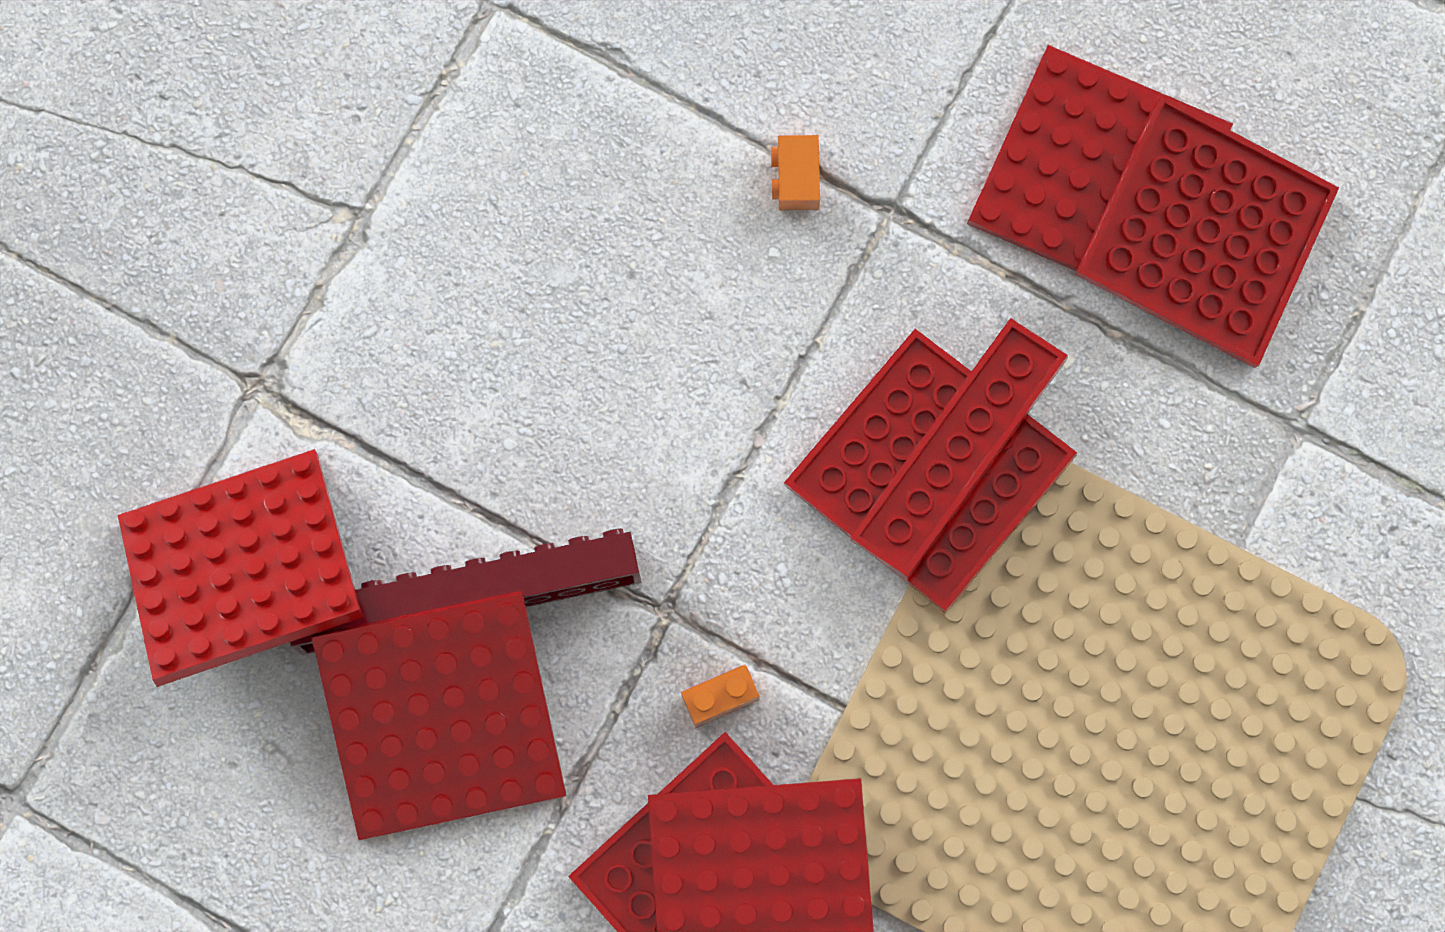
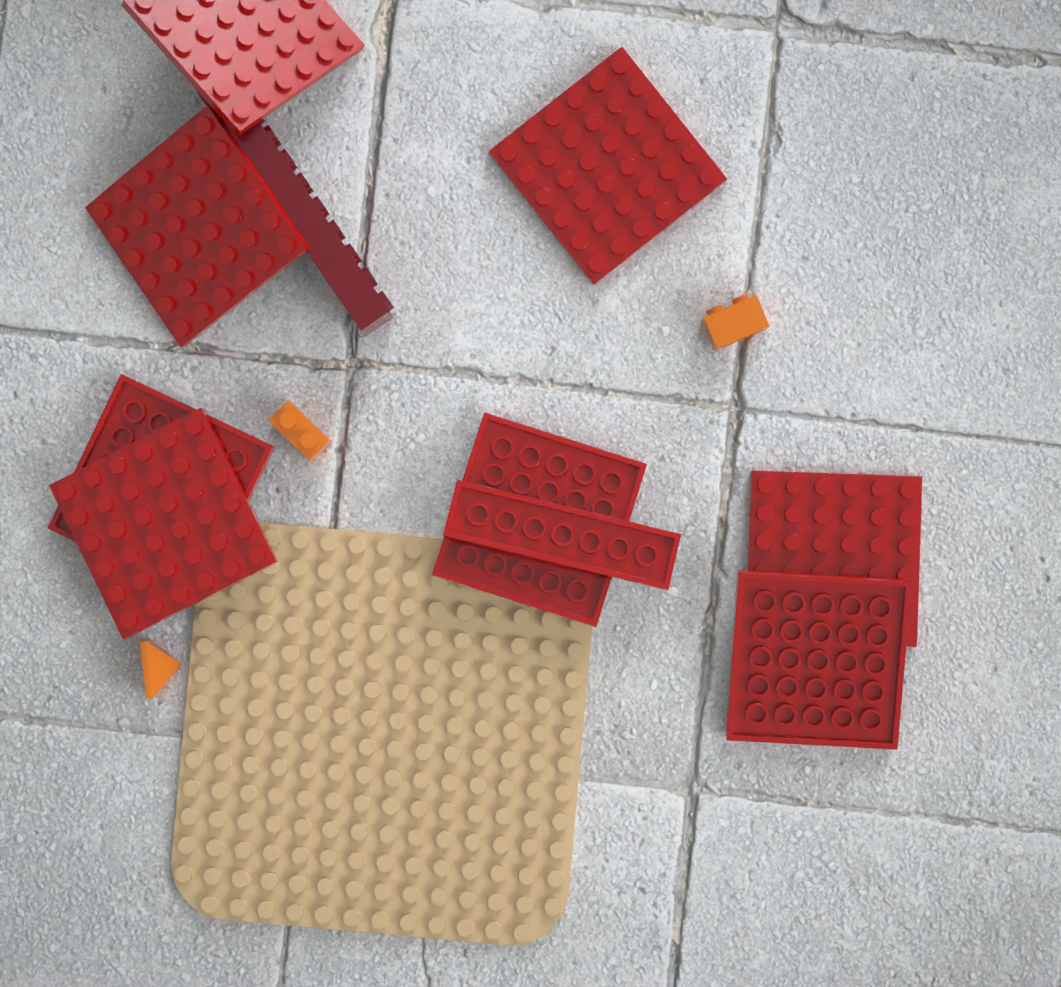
camera: 65 degrees right, 10 degrees up
none -> red plate [489,47,727,285]

